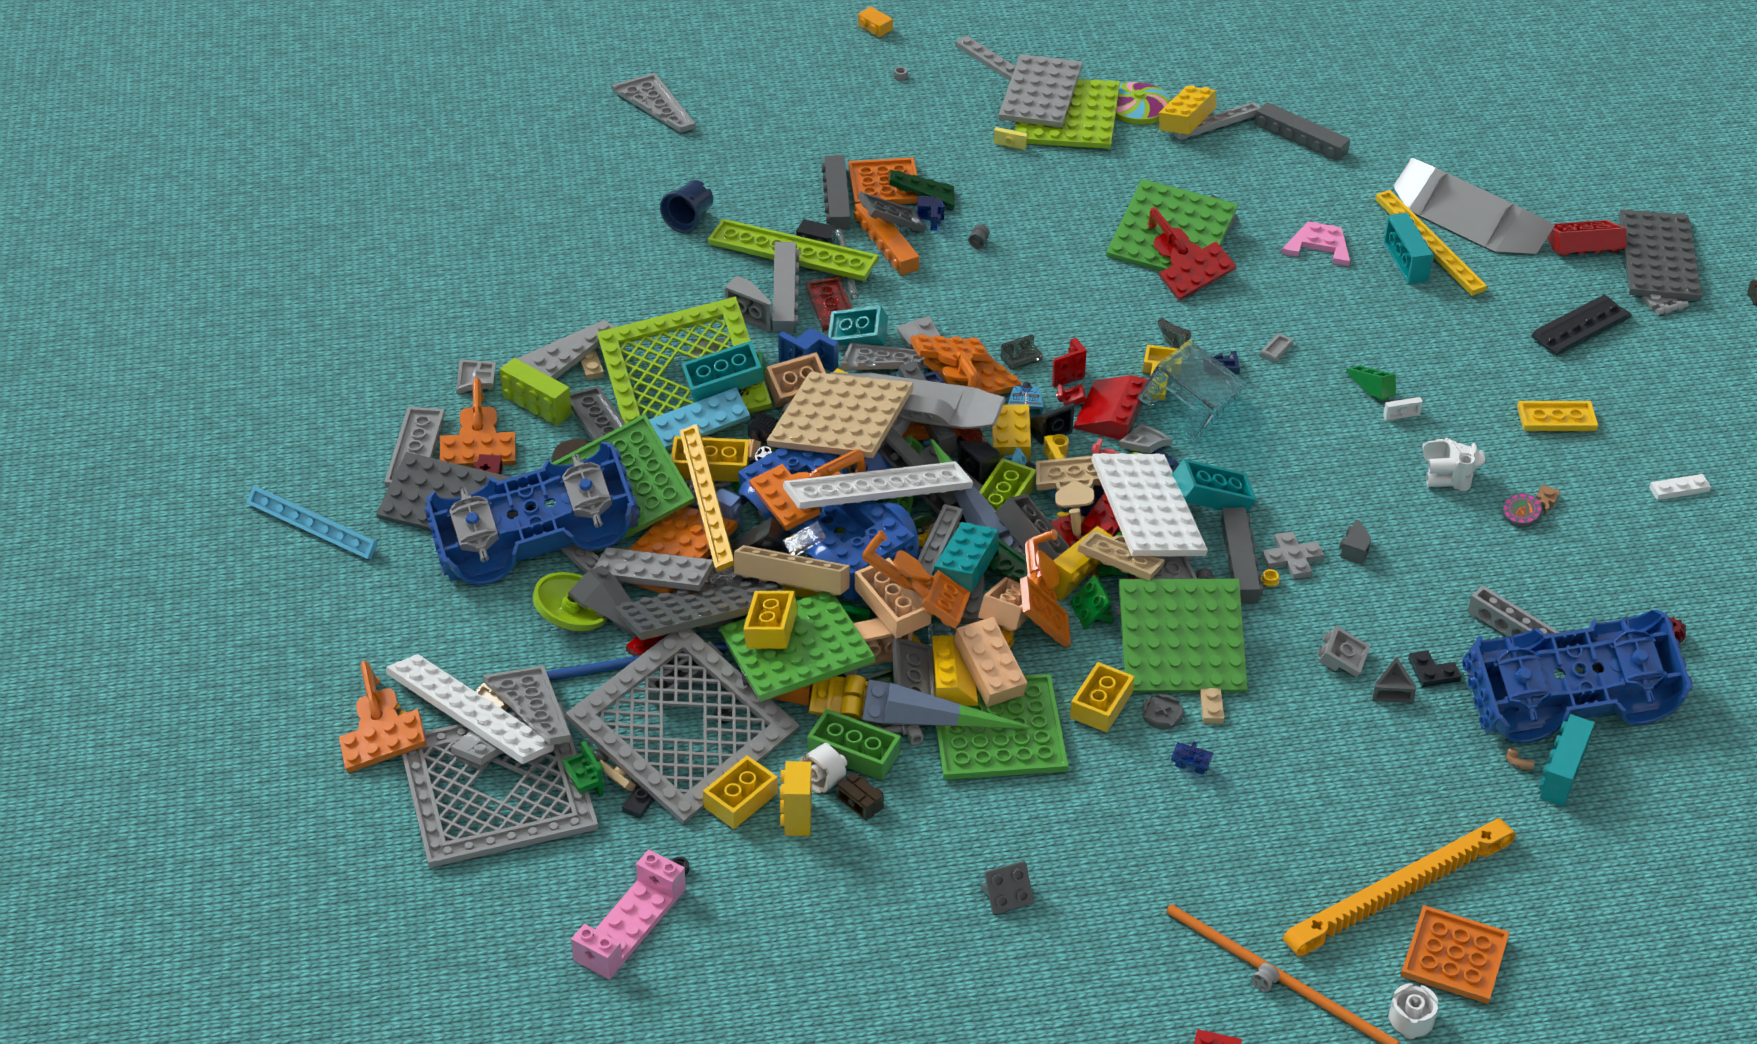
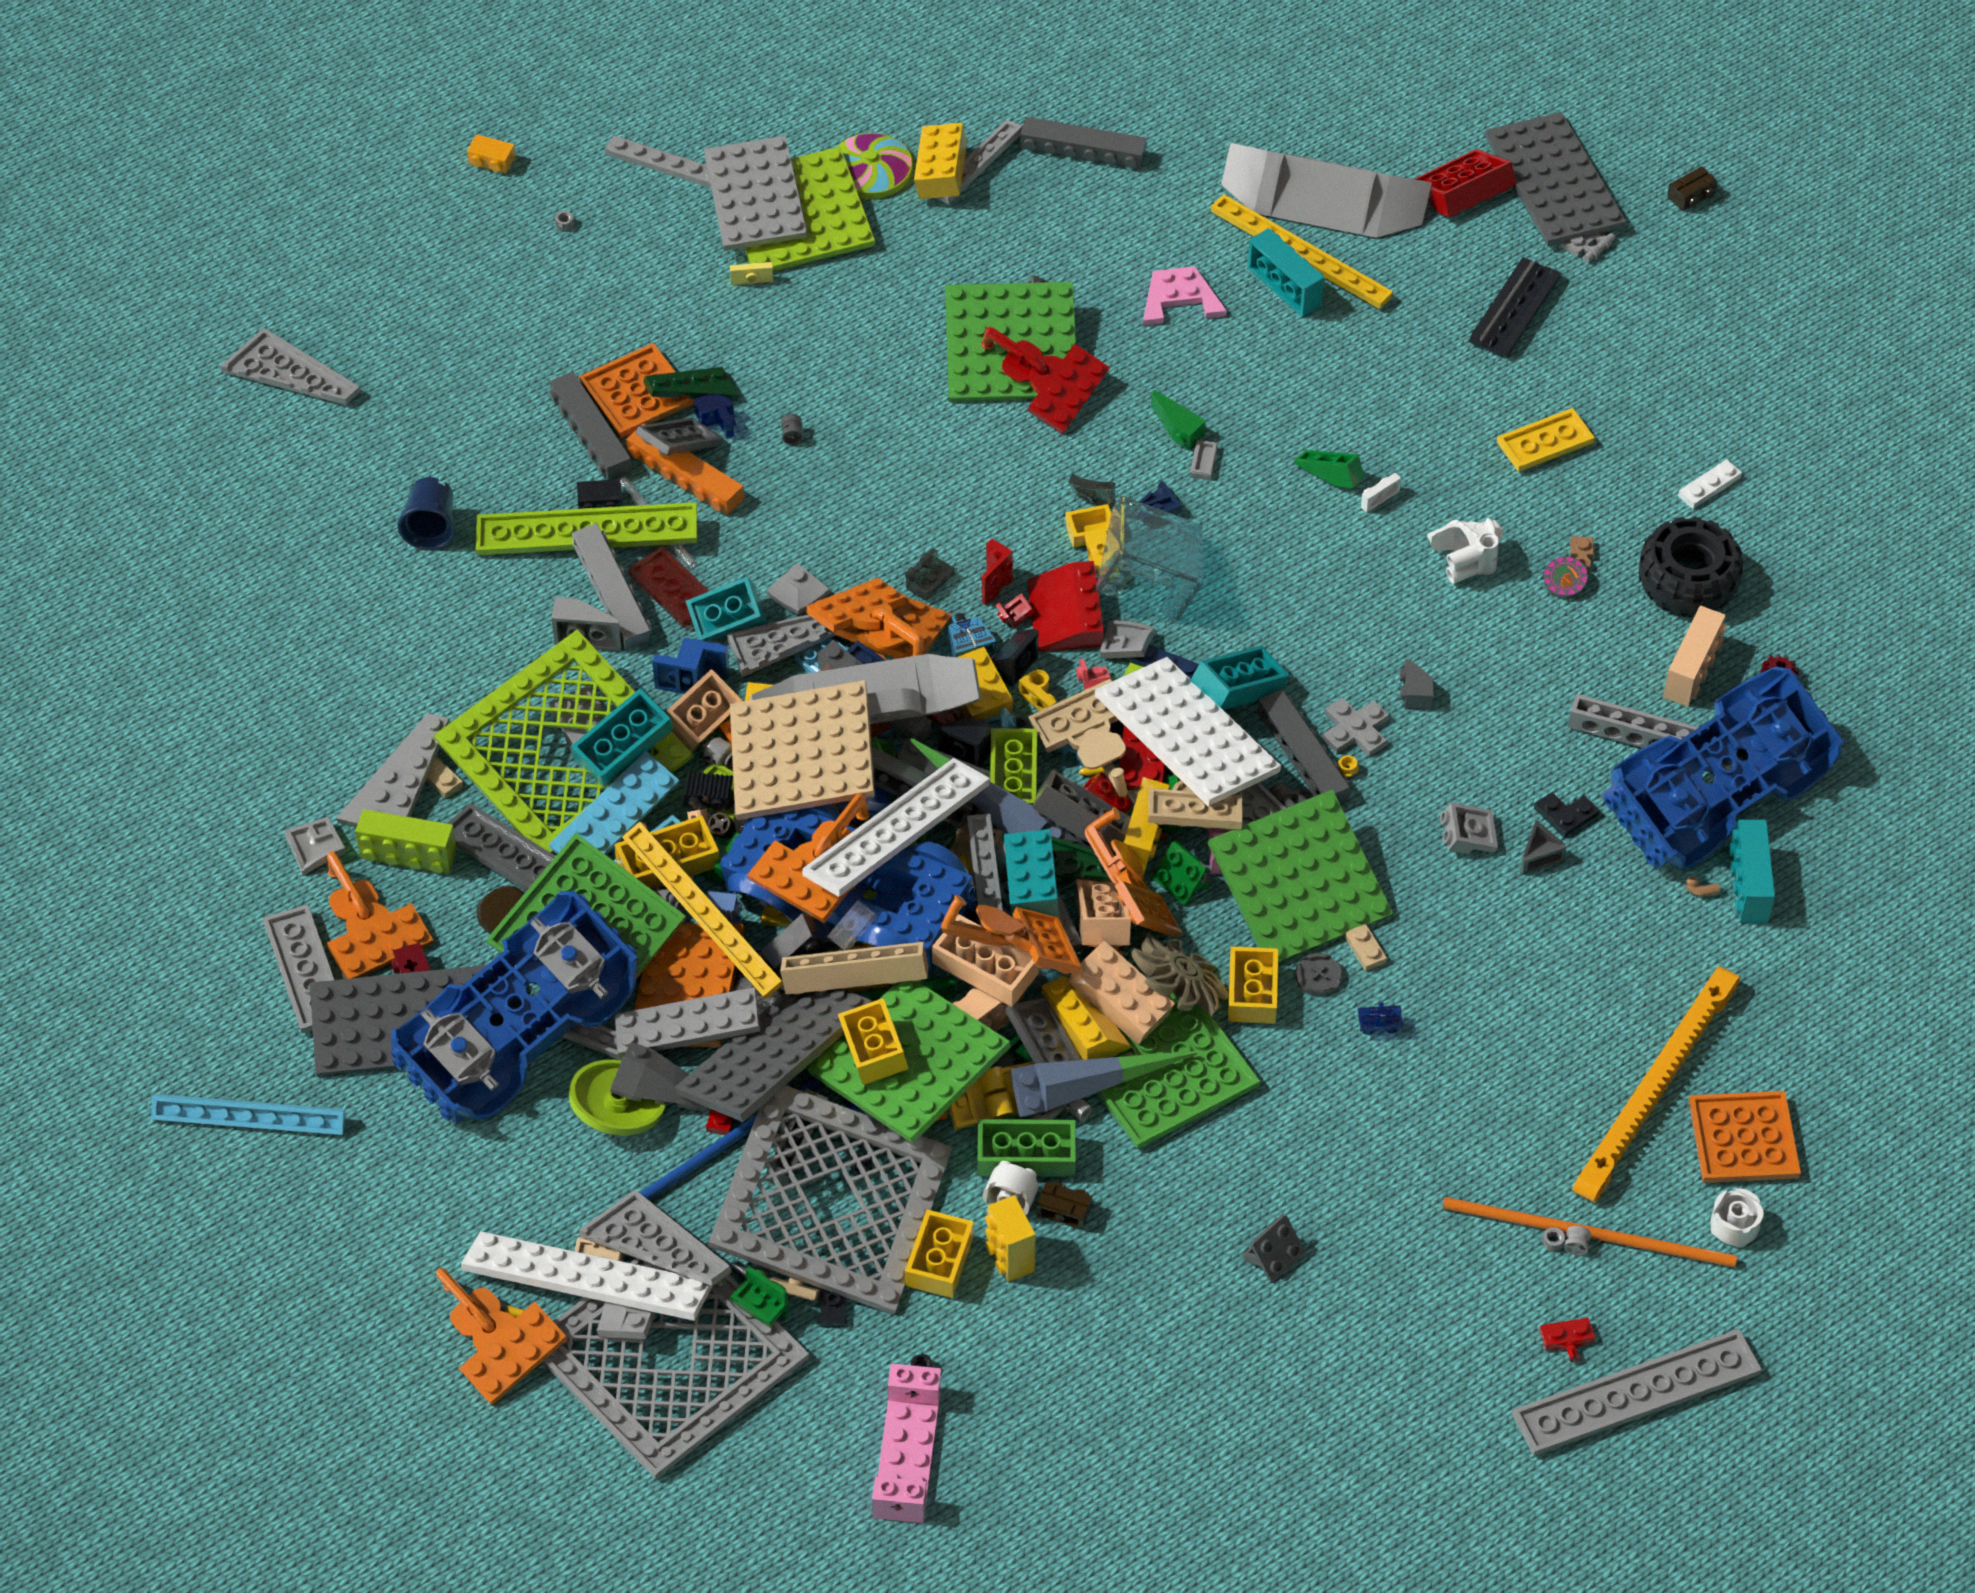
camera: 25 degrees left, 10 degrees up
none -> dark tan piece [1131,933,1229,1016]
none -> green slope [1151,389,1206,450]
none -> light grey axle [1542,1227,1565,1252]
none -> black tyre [1638,516,1744,617]
none -> light nougat brick [1663,606,1727,707]

